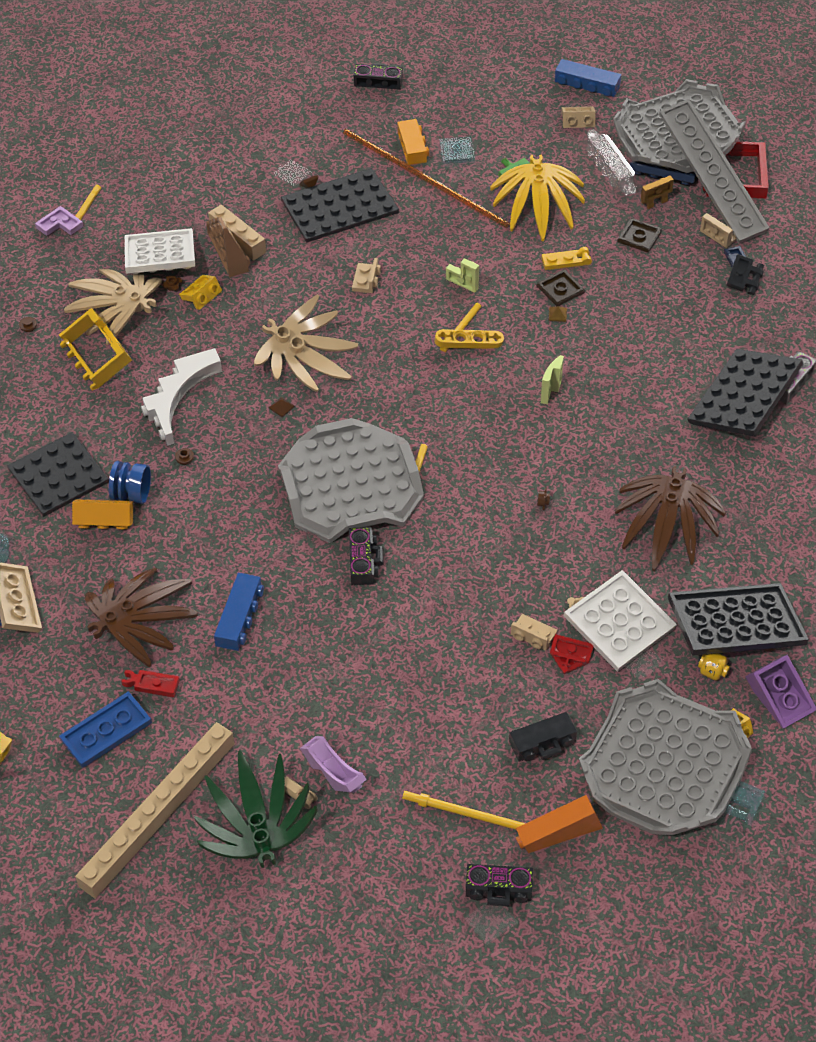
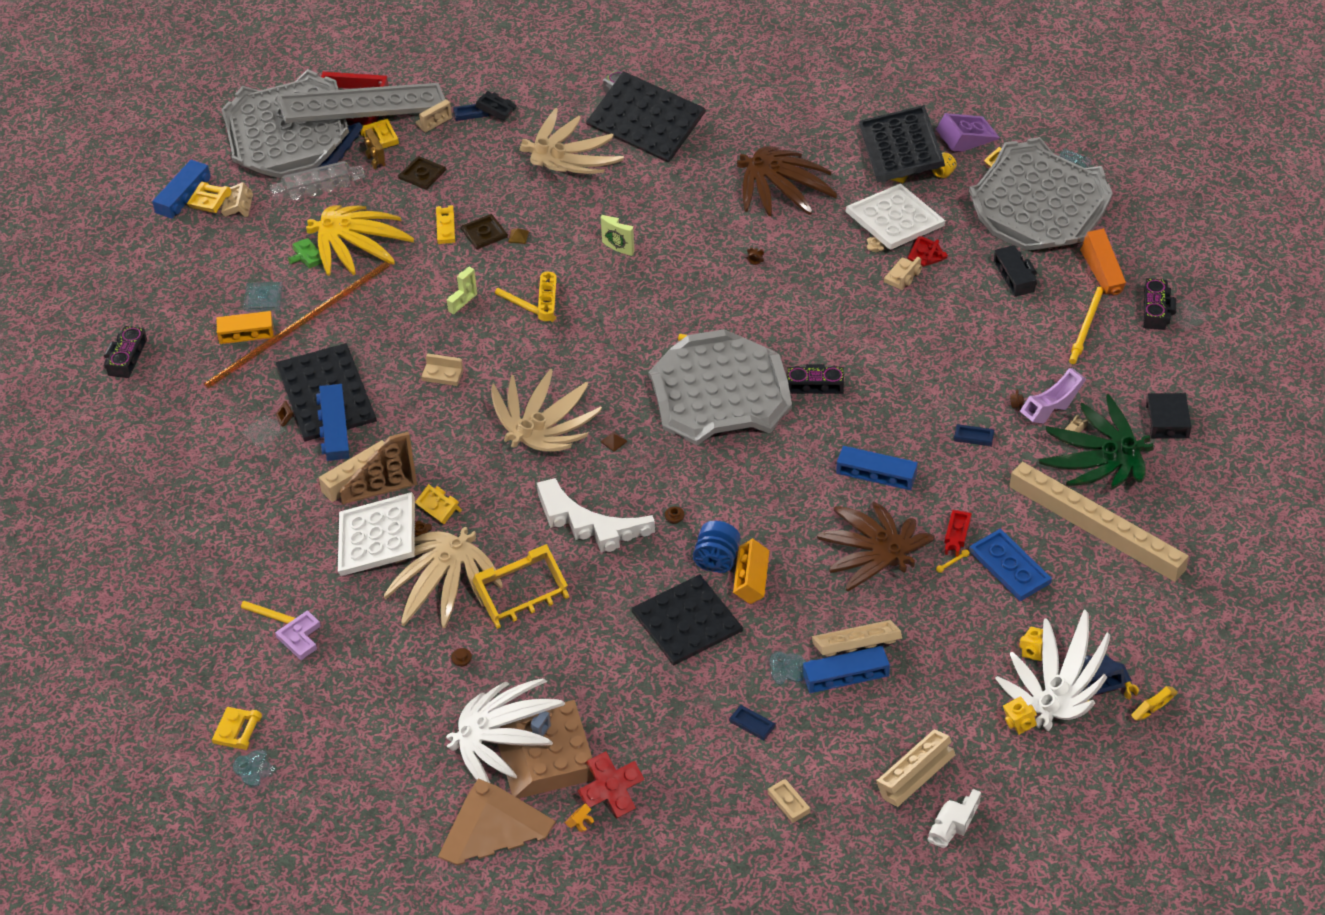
camera: 85 degrees left, 5 degrees down
none -> yellow plate [187,182,232,213]
none -> blue brick [316,384,349,461]
none -> yellow plate [360,119,399,149]
none -> tan plant [520,108,624,174]
none -> yellow hinge [936,549,970,573]
none -> dark blue tile [954,424,995,447]
none -> reddish brown plate [1010,389,1024,412]
none -> black panel [1146,393,1191,439]

